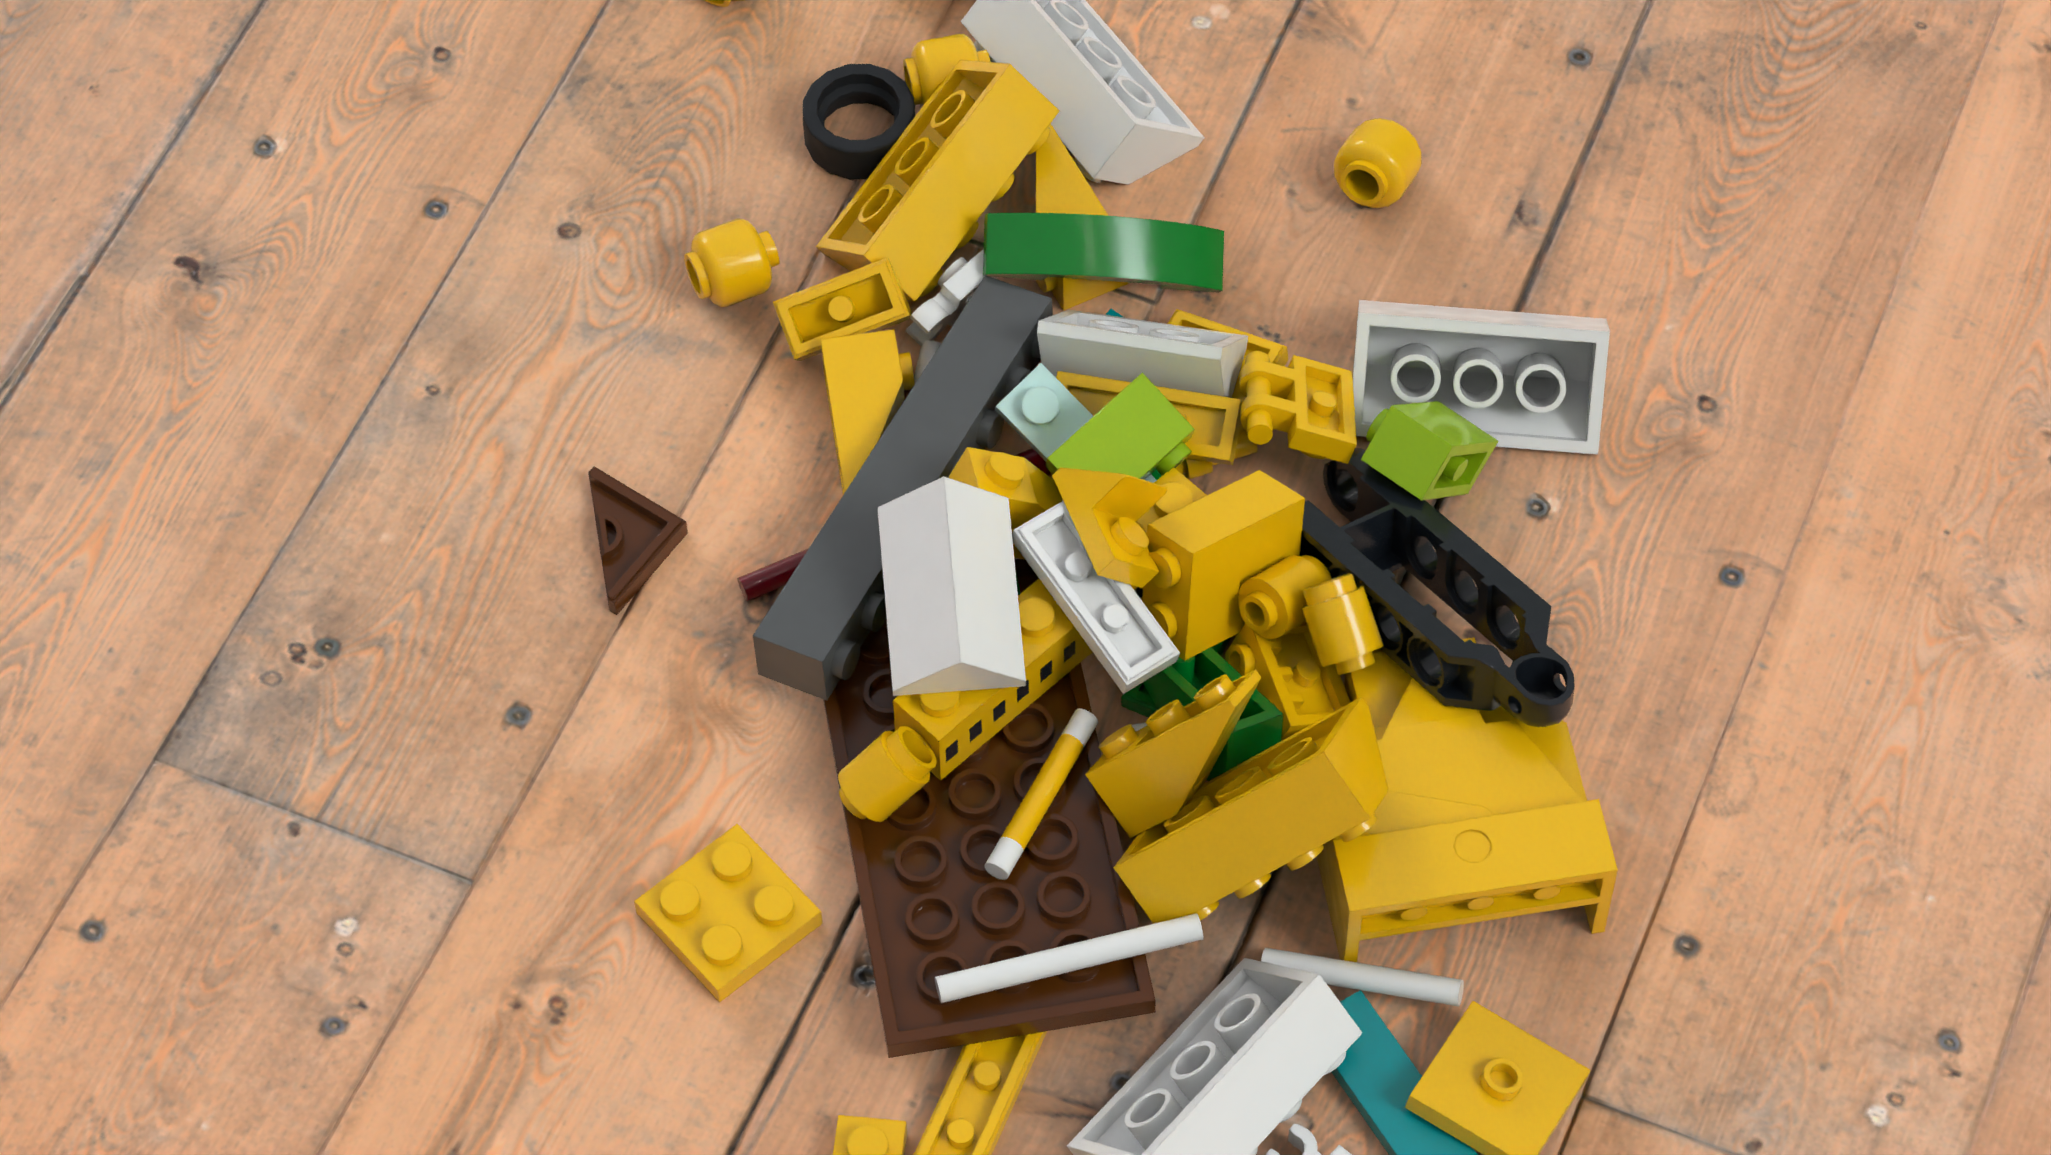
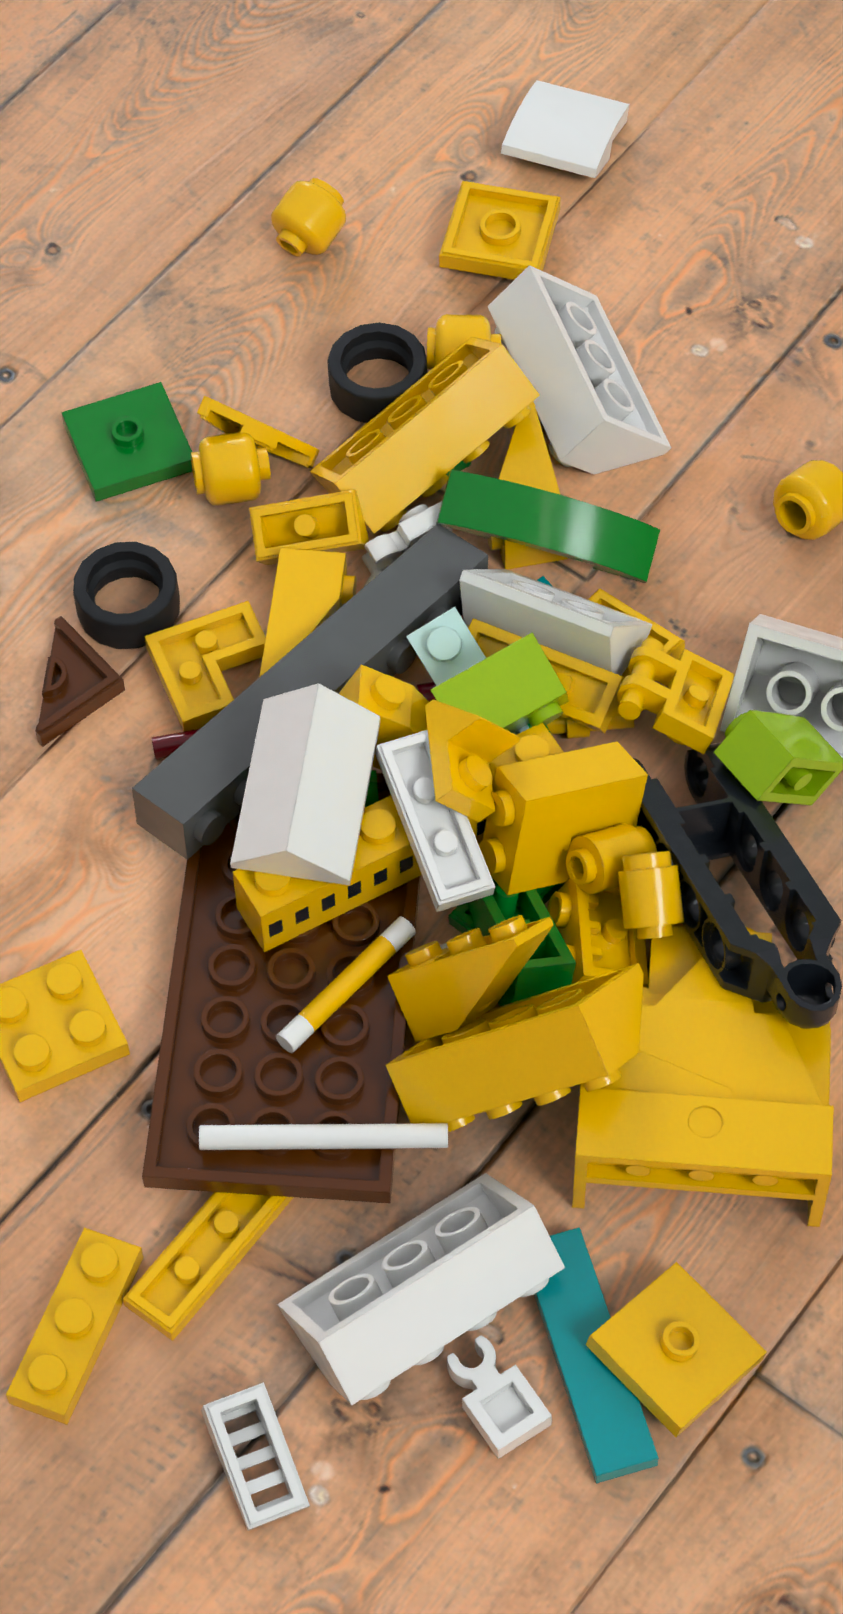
camera: 15 degrees right, 0 degrees up
yellow brick [838,726,937,822] -> none
white bar [1261,948,1464,1007] -> none
none -> green plate [61,382,193,502]
none -> black tyre [73,542,180,649]
none -> yellow plate [145,601,266,732]
none -> yellow tile [197,396,320,468]

